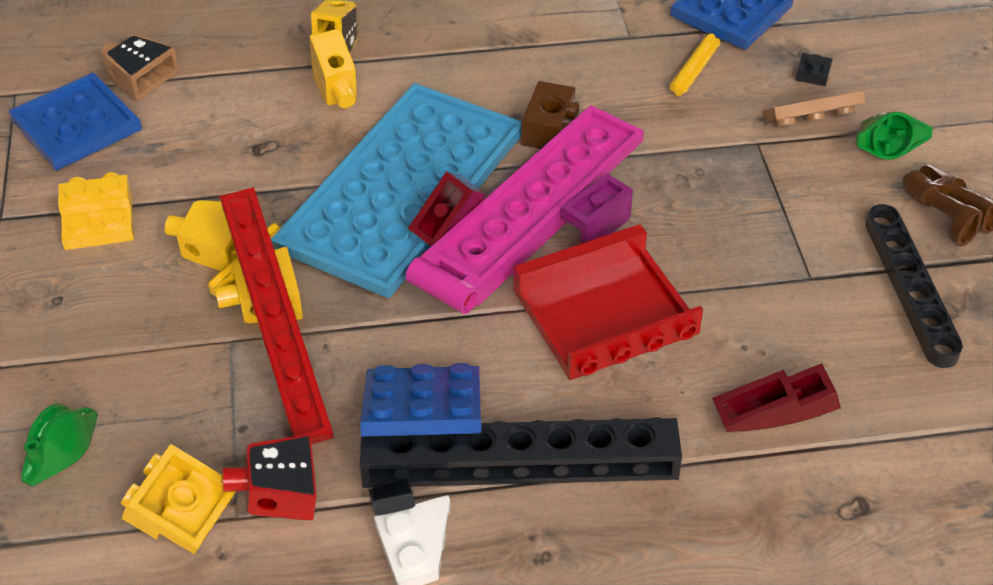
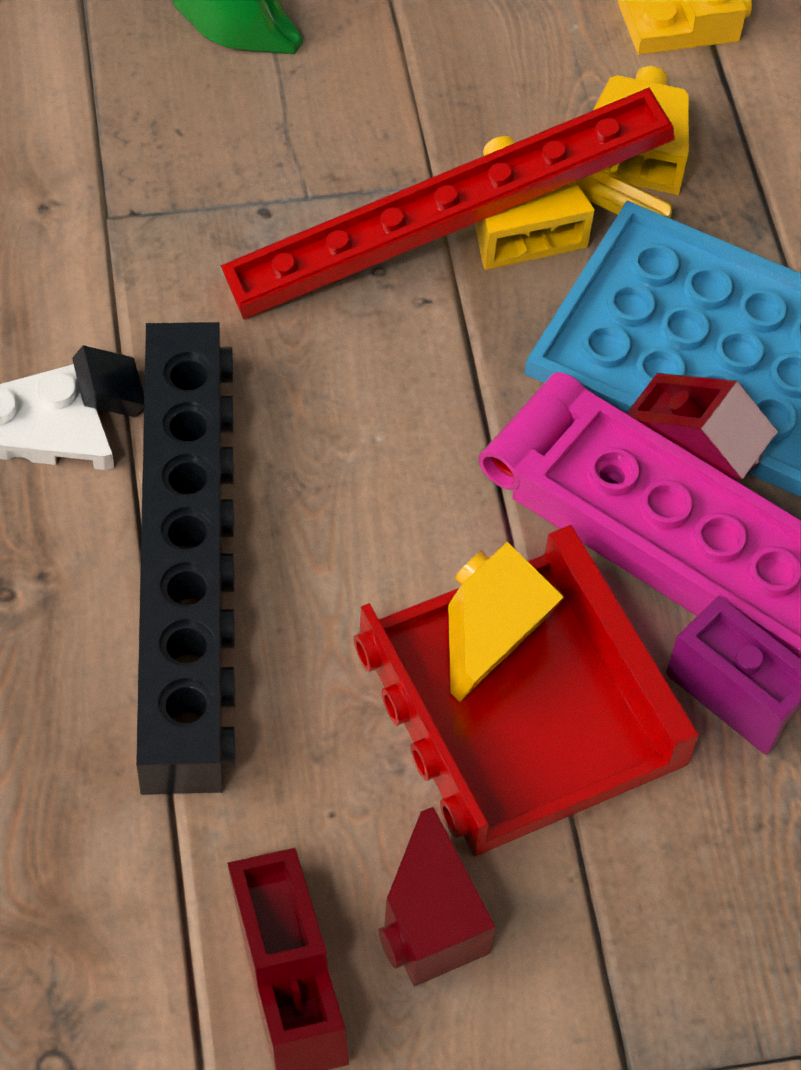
camera: 85 degrees right, 10 degrees up
yellow plate [121,444,236,555] -> none
torso [222,435,317,520] -> none
blue plate [360,363,481,437] -> none
none -> dark red slope [378,807,496,987]
none -> yellow slope [448,542,563,702]

